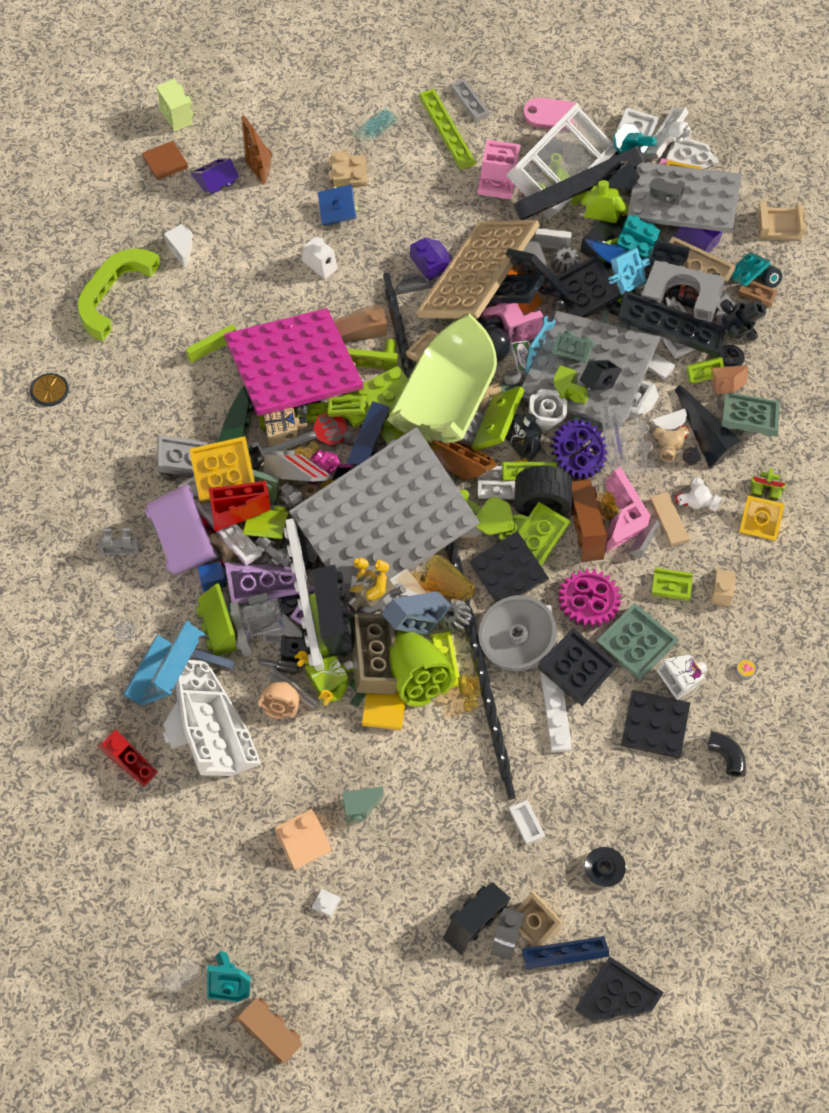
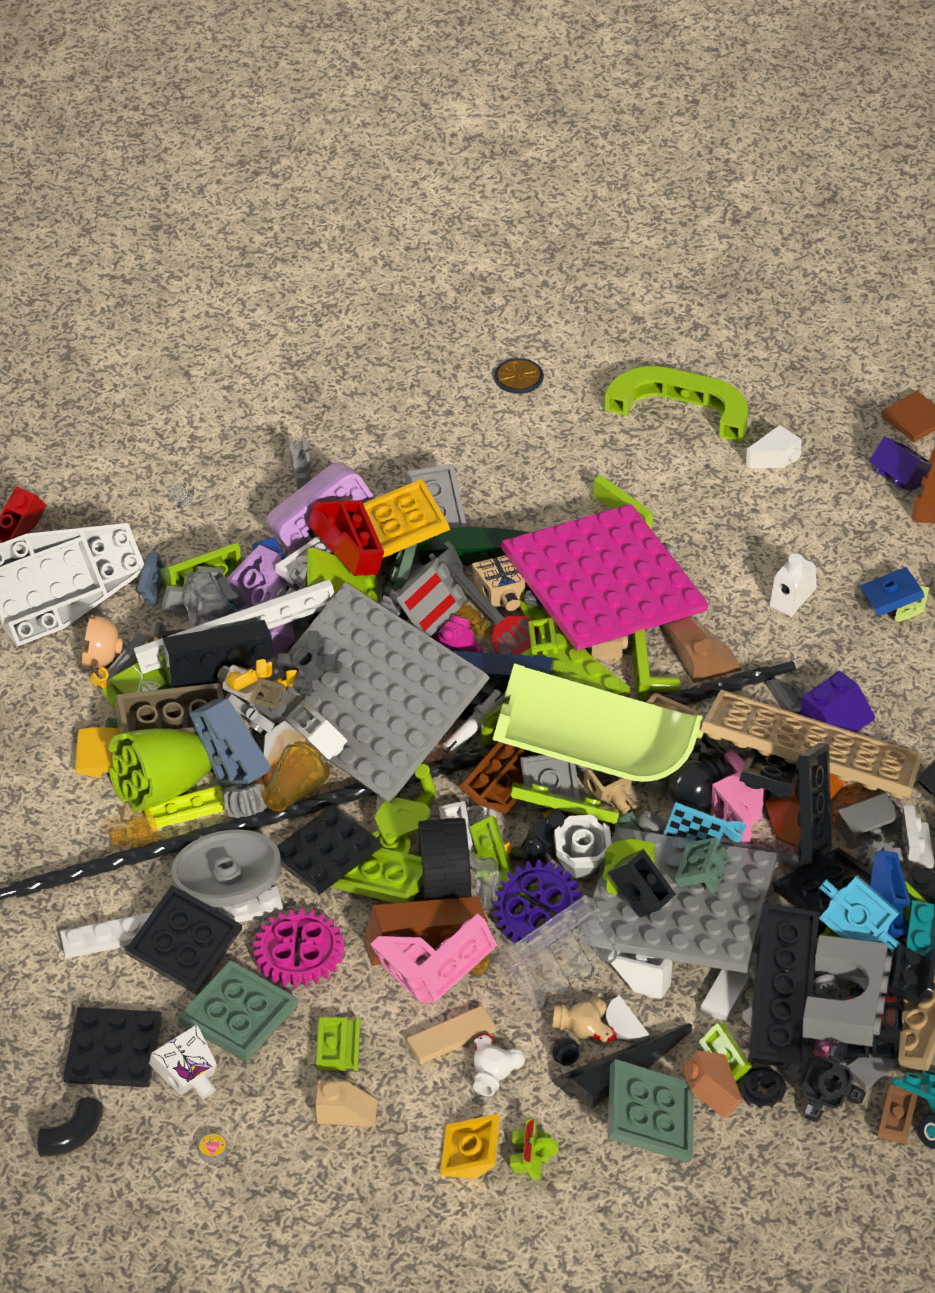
camera: 85 degrees right, 15 degrees down
dark azure piece [122,620,206,706] -> none
light grey slope [628,520,659,559] -> none
none -> dark grey pin [276,631,342,696]
none -> white slope [285,700,348,760]

